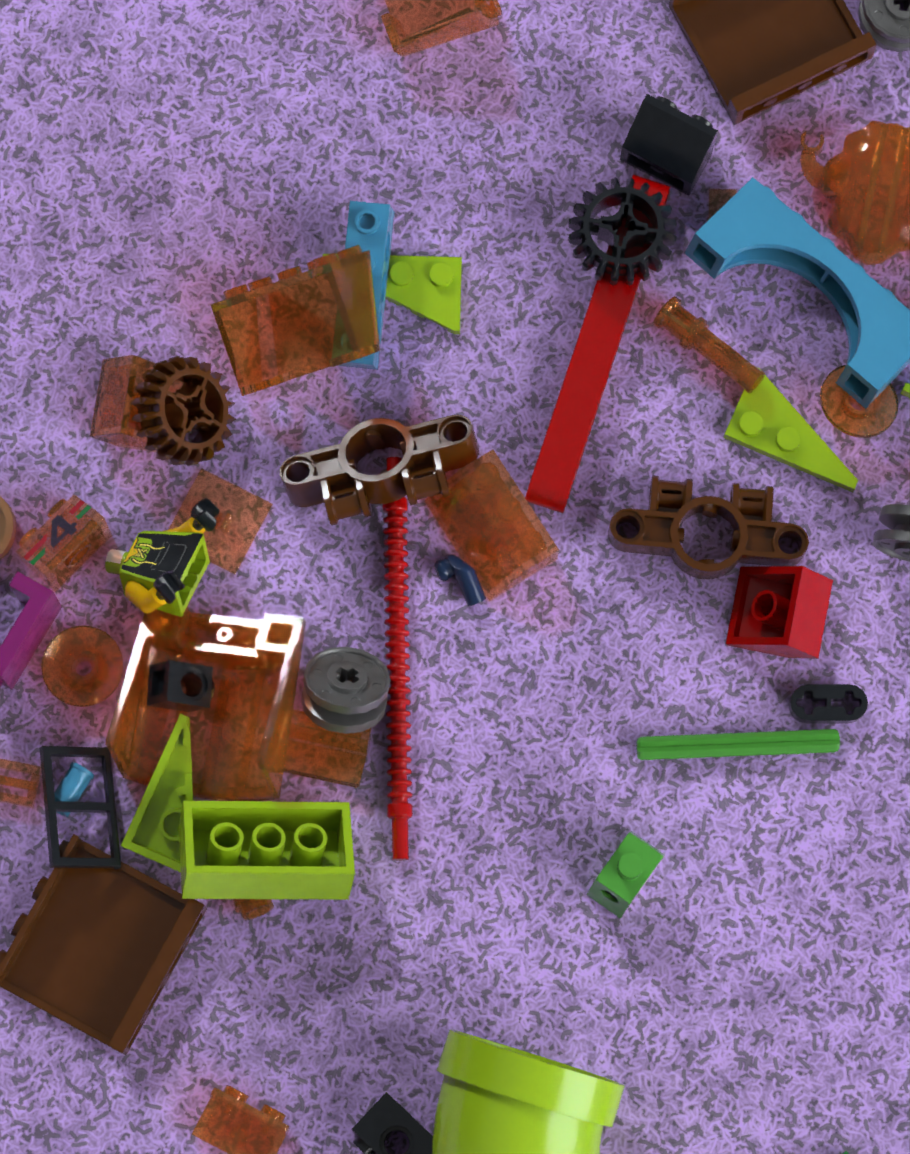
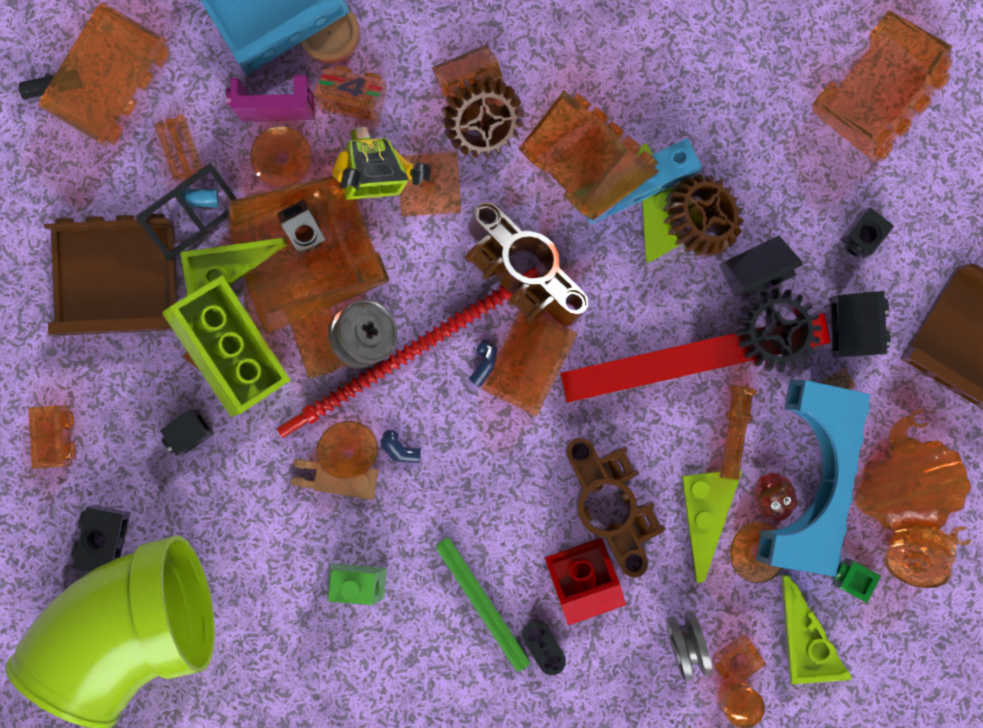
camera: 60 degrees right, 10 degrees up
none -> black brick [160,410,214,456]
none -> medium nougat hinge [290,459,379,500]
none -> clear orange dish [317,421,378,479]
none -> dark blue arm [380,430,421,463]
none -> reddish brown gear [663,174,744,257]
none -> black slope [719,235,803,299]
none -> clear red head [753,473,798,521]
none -> black brick [840,207,894,258]

